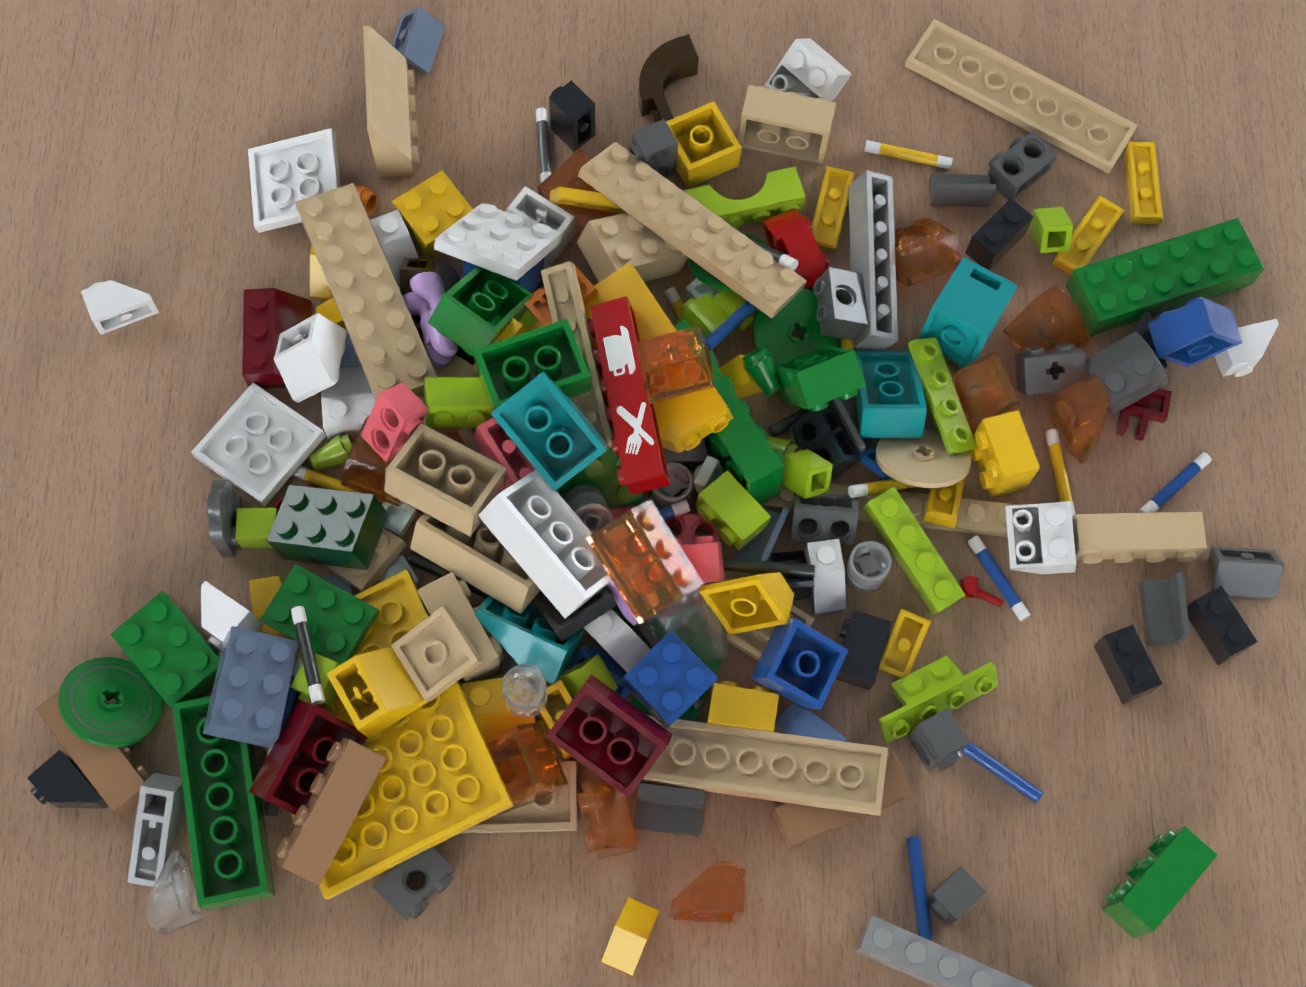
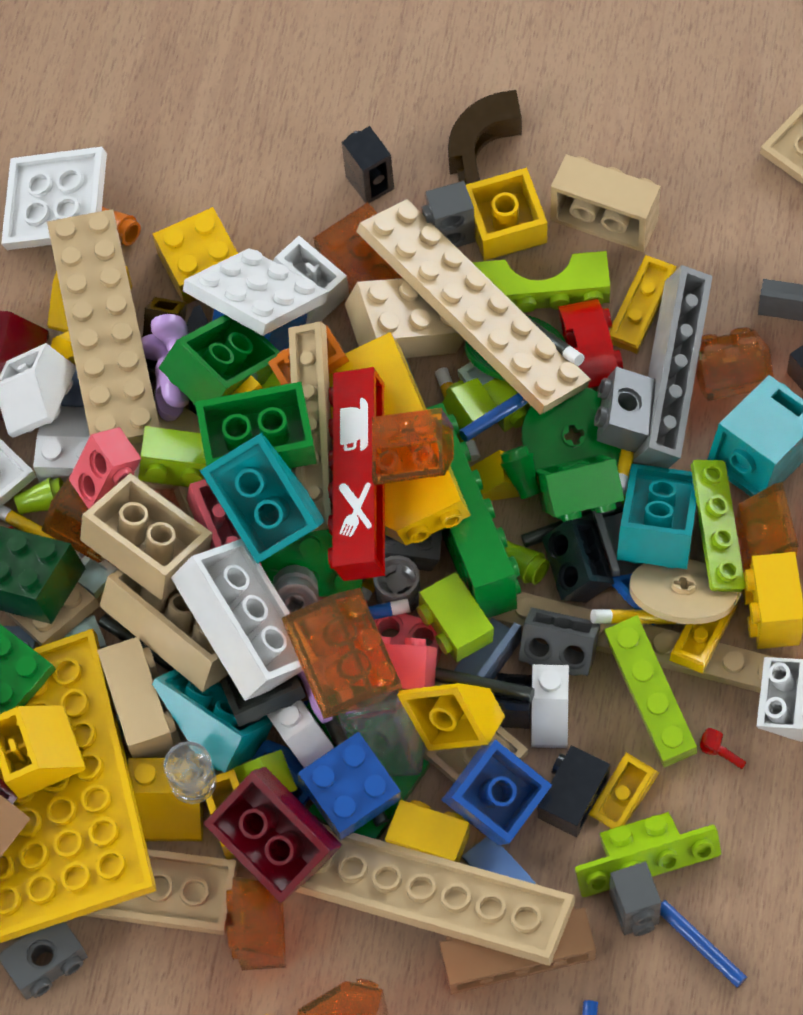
camera: 20 degrees right, 5 degrees down
tan slope [363,26,419,178] -> none
white slope [370,209,418,286] -> none
tan plate [391,606,483,701] -> none
sand blue panel [392,7,445,74] -> none
clear orange slope [487,721,568,815] -> none
dark grey bar [535,107,553,191] -> none
yellow tile [549,187,626,213] -> none
dark grey panel [634,783,706,836] -> none
light aqua plate [693,455,723,495] -> none
white slope [764,38,852,102] -> none
lime brick [782,449,833,499] -> none
light grey wheel [845,541,892,594] -> none
yellow bar [864,140,953,170] -> none
blue bar [968,535,1031,622] -> none

